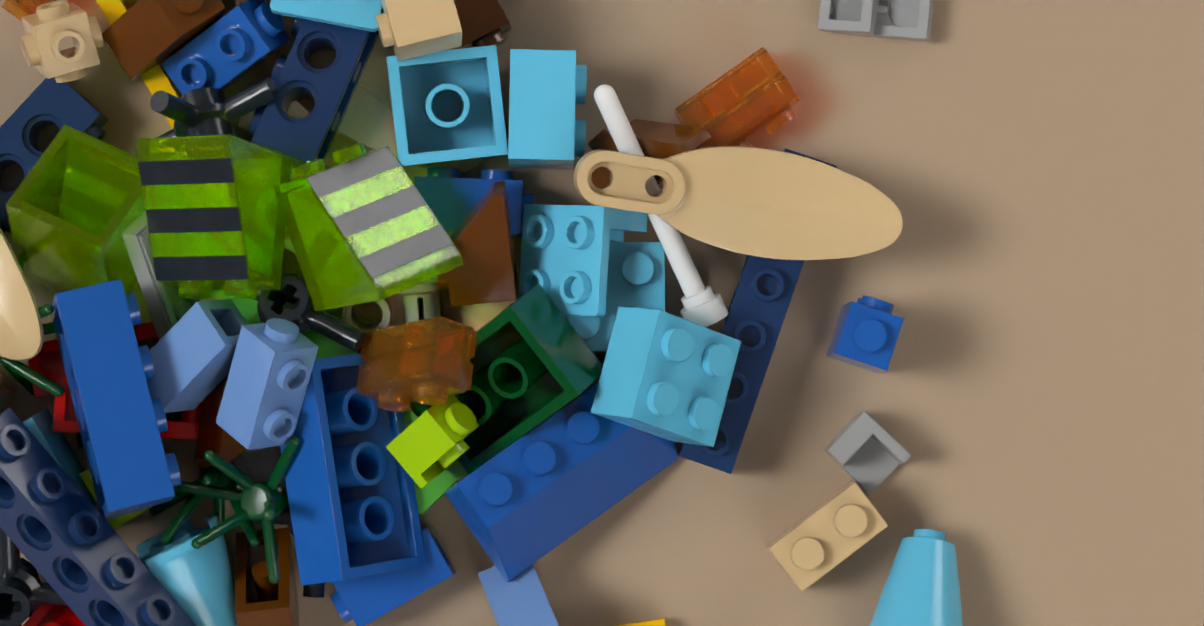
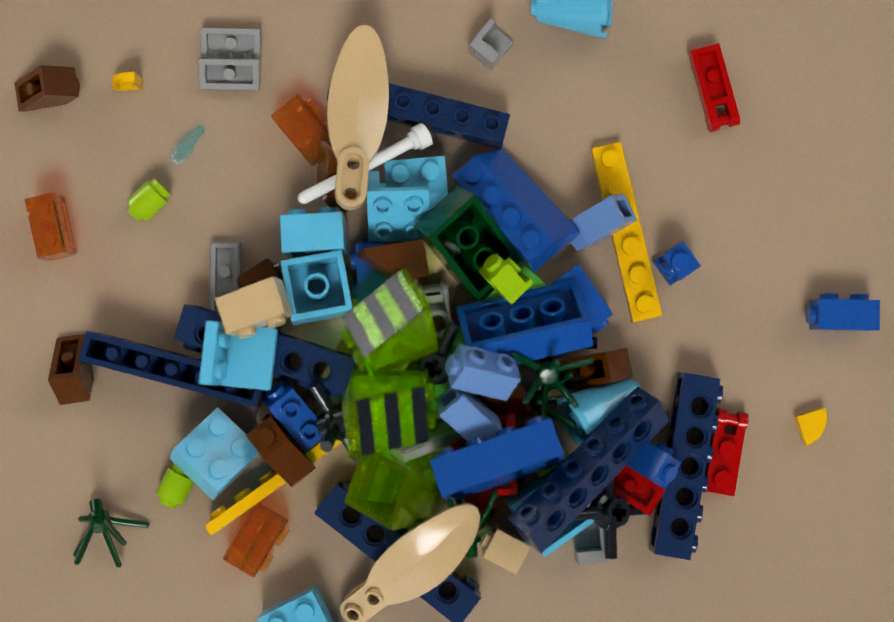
camera: 90 degrees left, 0 degrees up
tan brick [20,0,104,83] -> none
clear orange brick [356,316,477,412] -> none
medium azure brick [591,307,741,447] -> none
tan brick [765,481,888,592] -> none
blue brick [826,295,904,373] -> none

